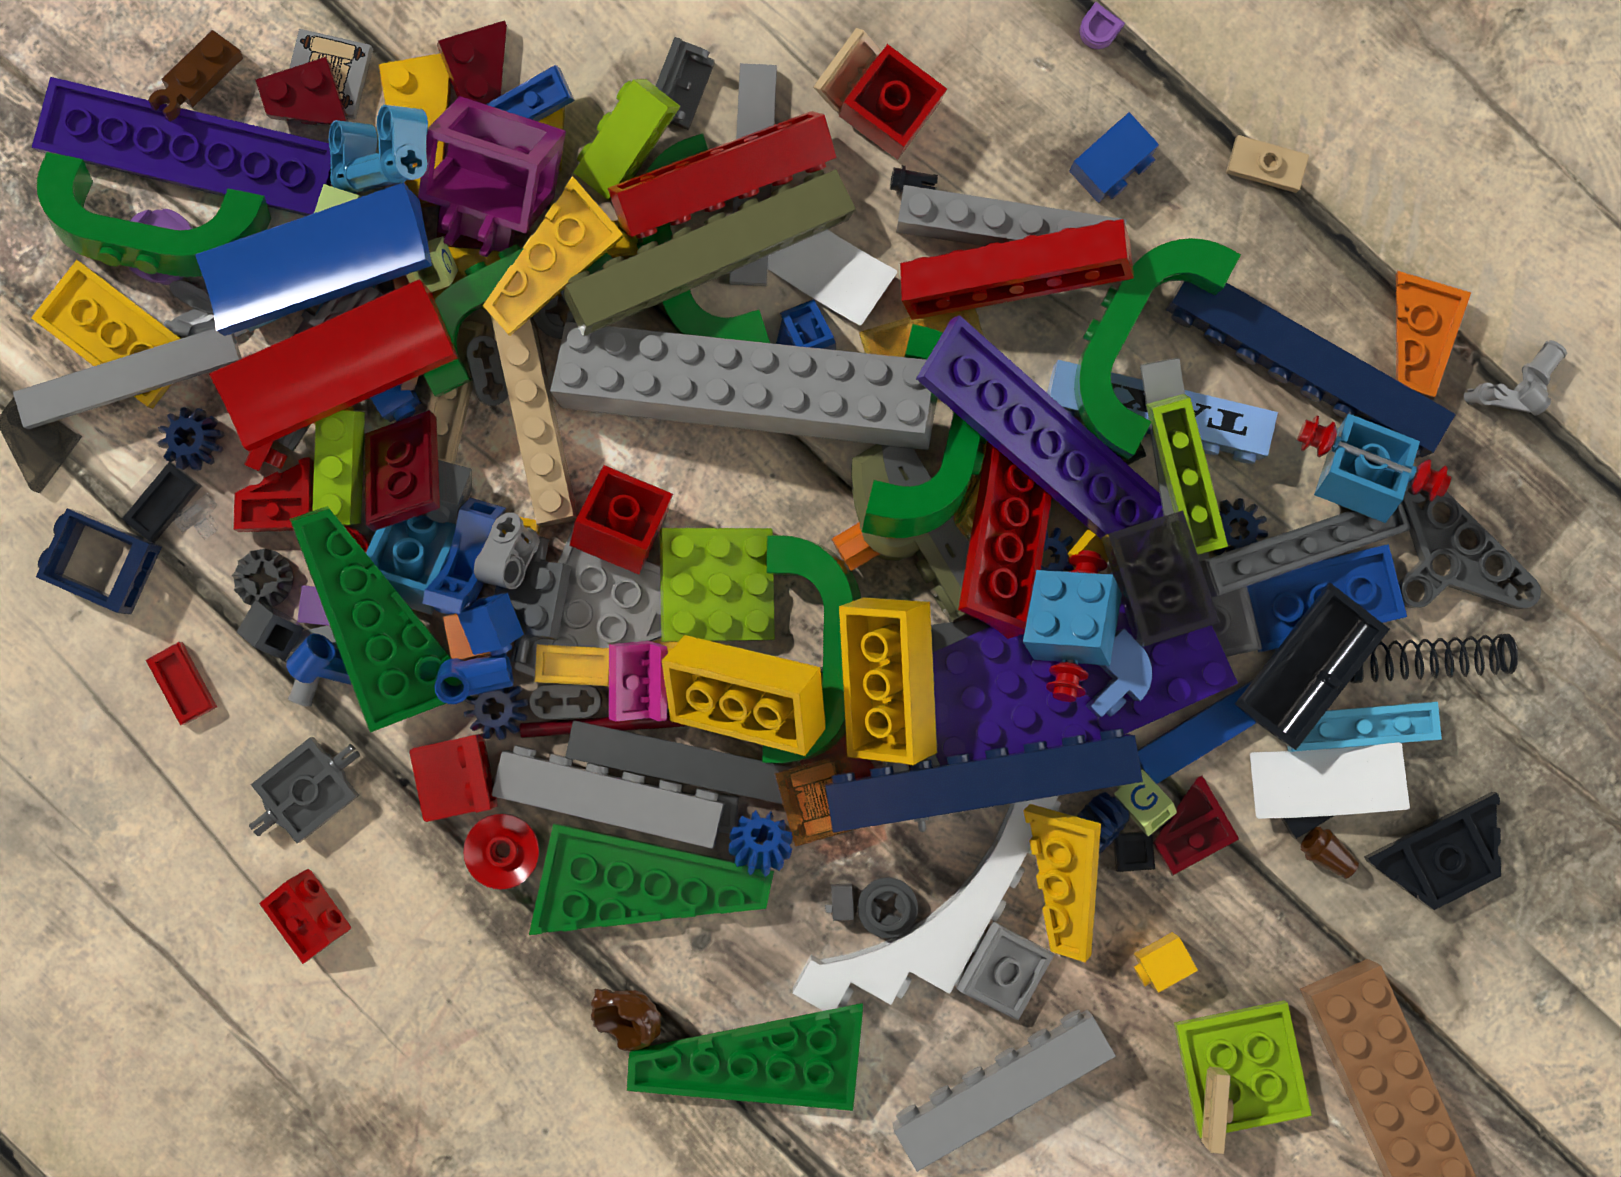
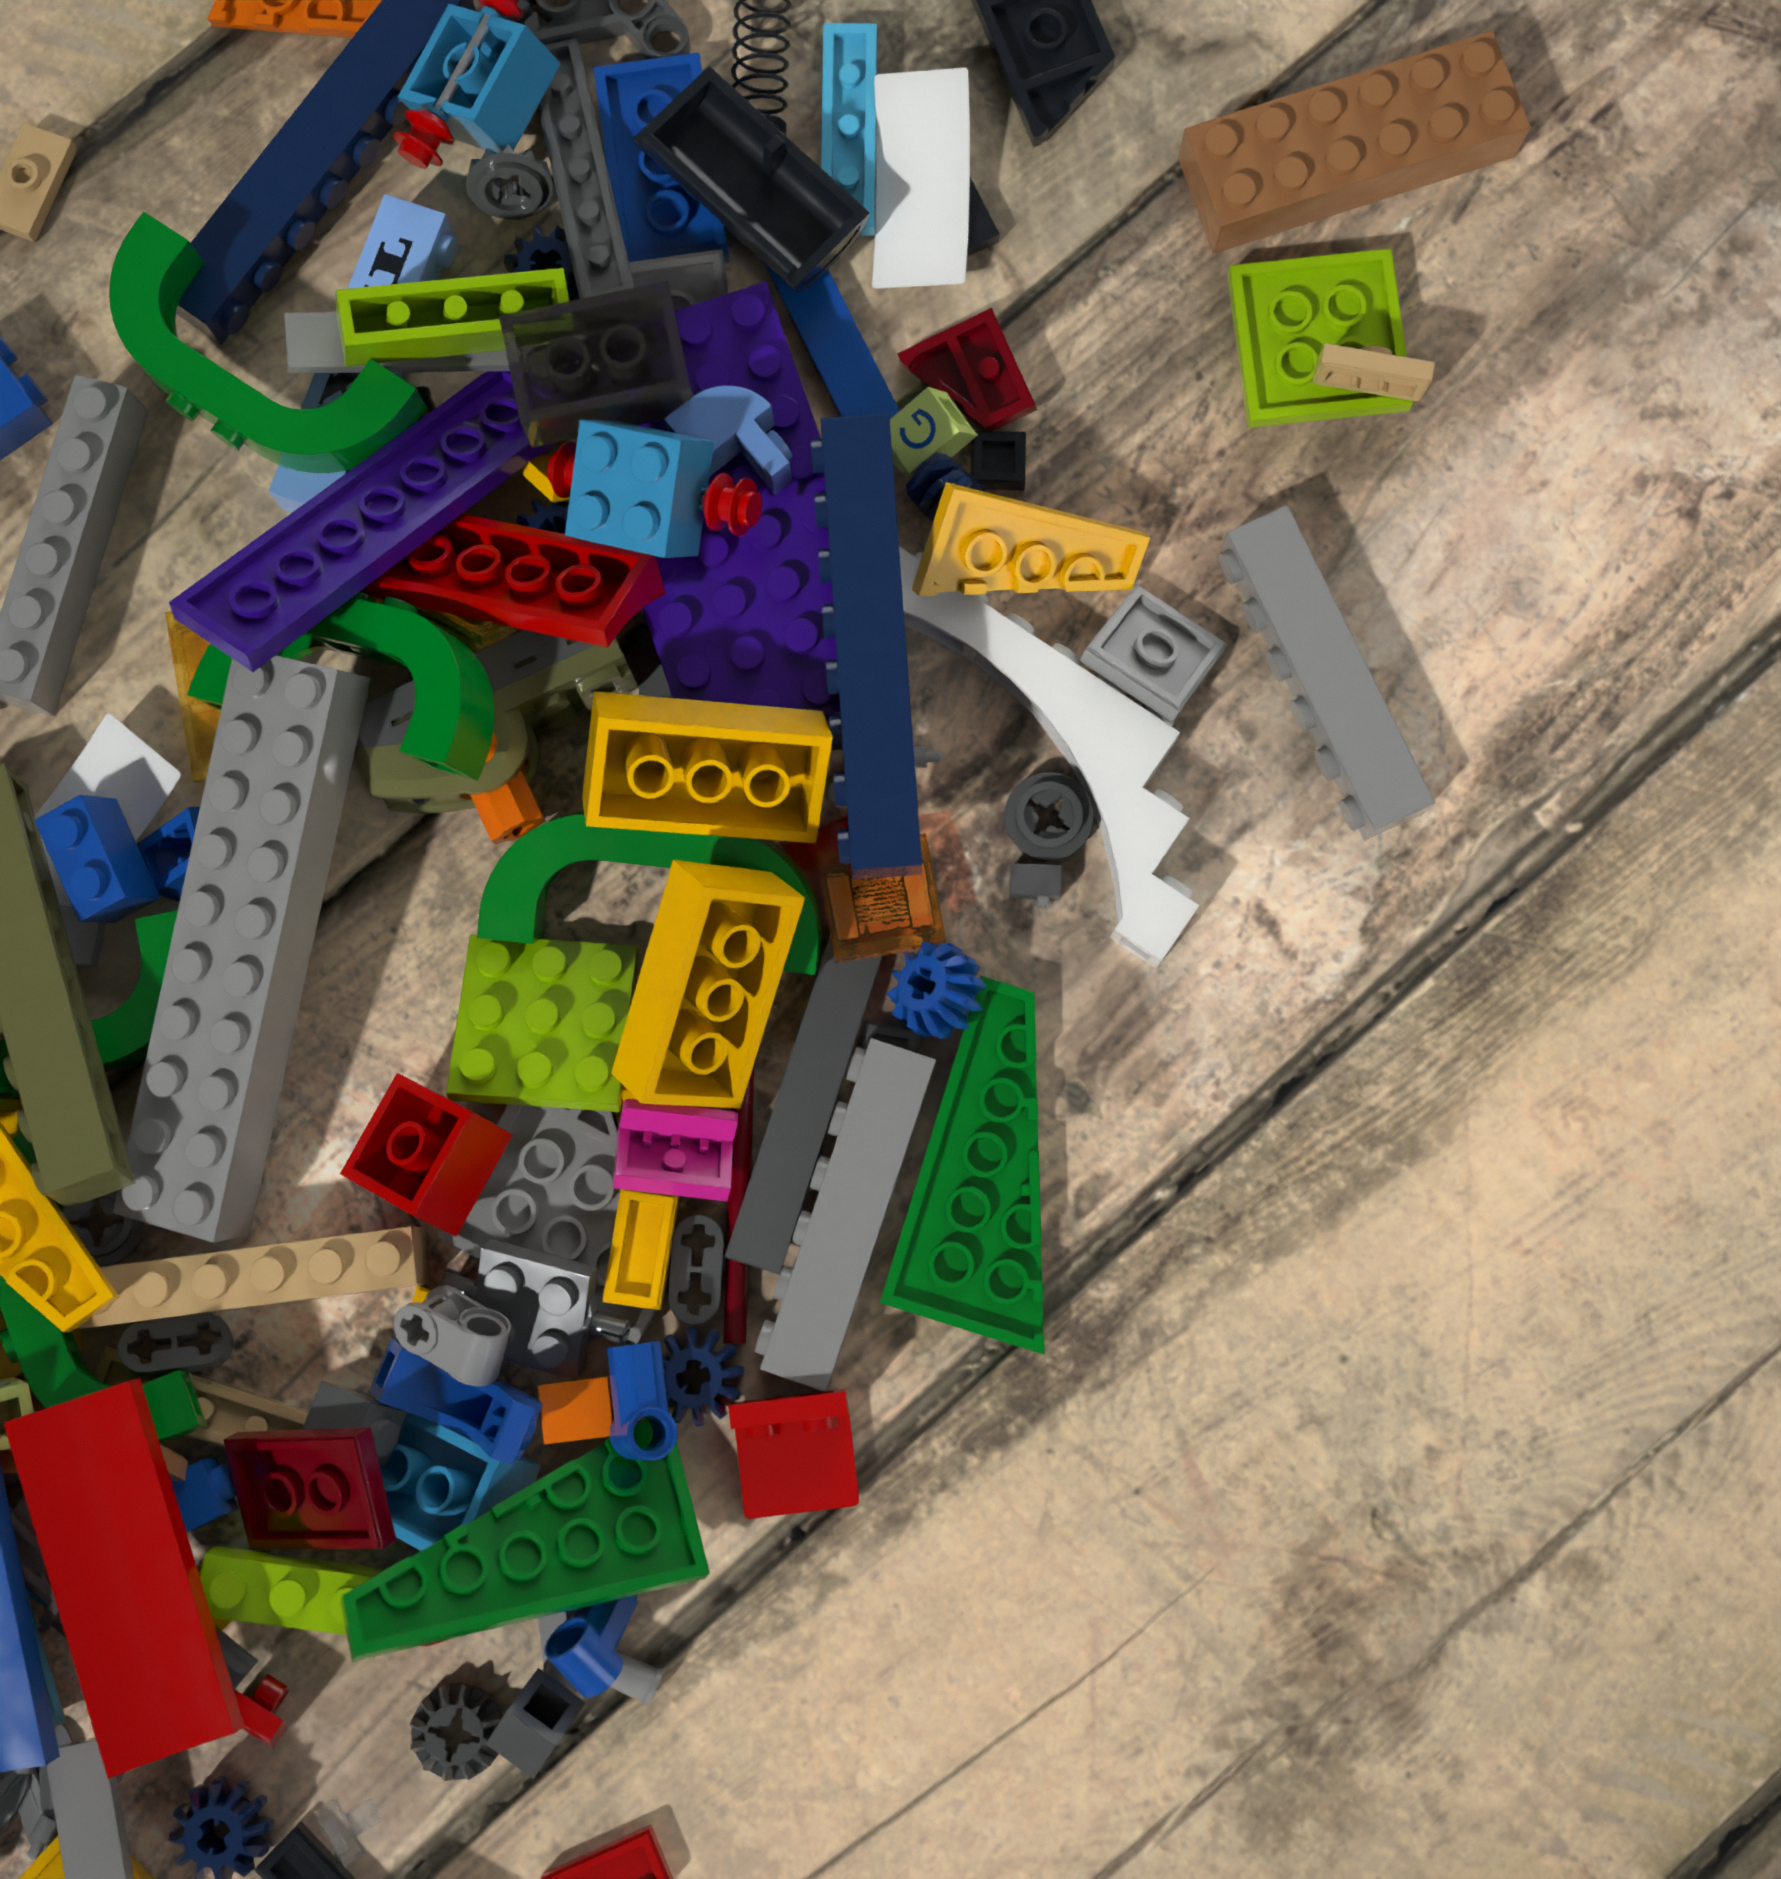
camera: 85 degrees left, 5 degrees down
red wing [233,457,314,532] -> none
dark grey plate [249,737,360,843] -> none
red bracket [259,869,351,964] -> none
medium lavender tile [297,585,329,626] -> none
blue brick [457,593,524,656] -> none
red dish [463,813,539,890] -> none
reddish brown hair [591,988,661,1051] -> none
green wing [627,1003,863,1111] -> none
red brick [900,219,1134,320] -> none
yellow brick [1133,932,1198,993] -> none
reddish brown cone [1301,827,1359,879] -> none
none -> blue brick [34,794,160,923]
none -> dark grey gear [466,144,553,219]

